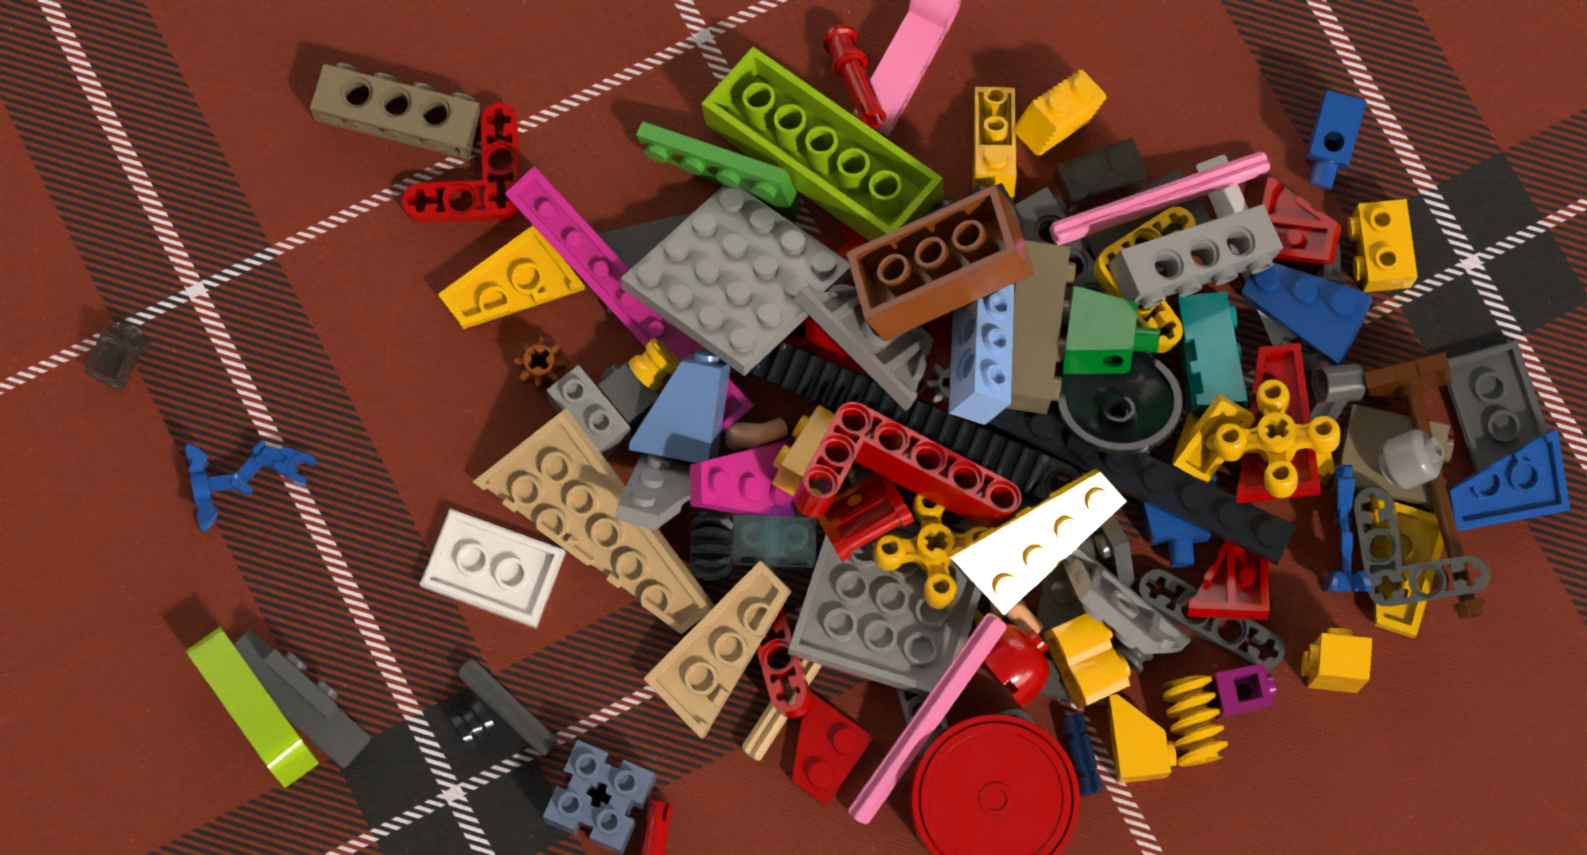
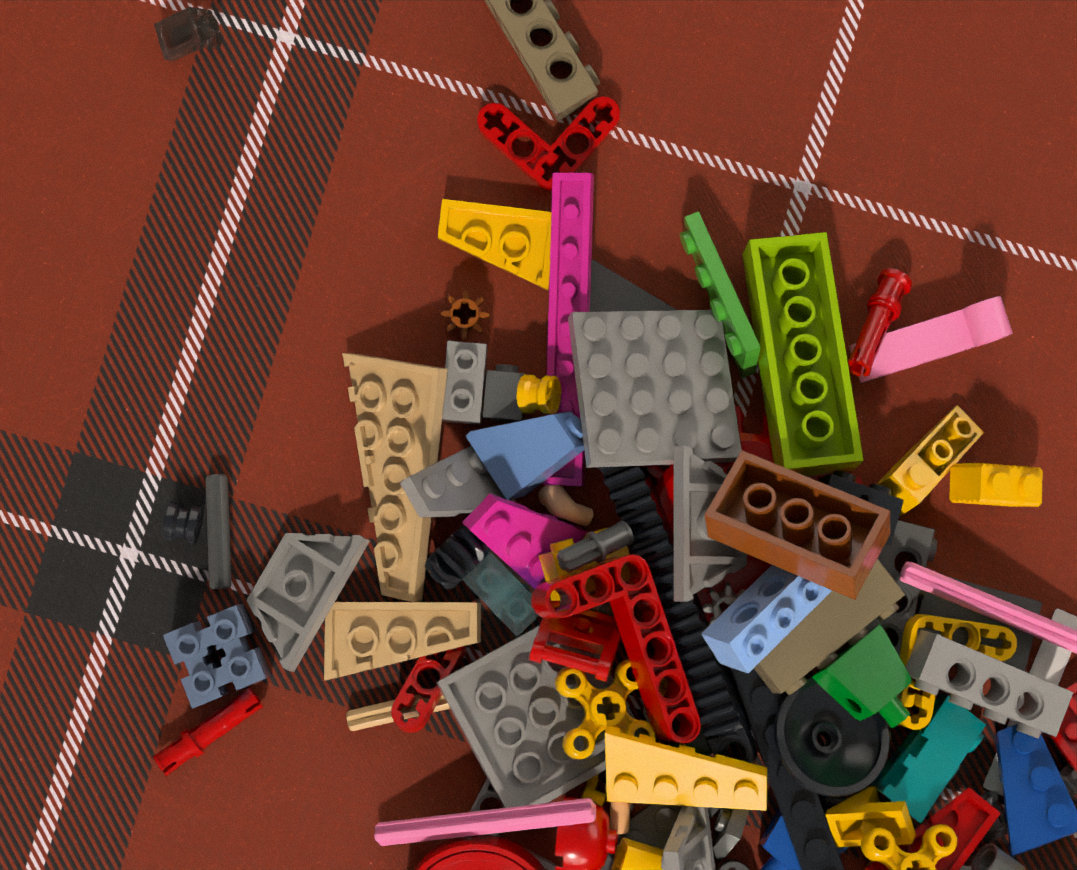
camera: 45 degrees right, 10 degrees up
blue piece [185,440,317,532] -> none
lime beam [186,626,319,788] -> none
dark grey bracket [234,630,371,768] -> none
white tile [420,509,566,629] -> none
red wing [791,692,874,807] -> none
clear smoke brick [1054,137,1147,213] -> none
none -> light grey wing [246,533,370,672]
none -> dark grey axle [557,521,634,572]

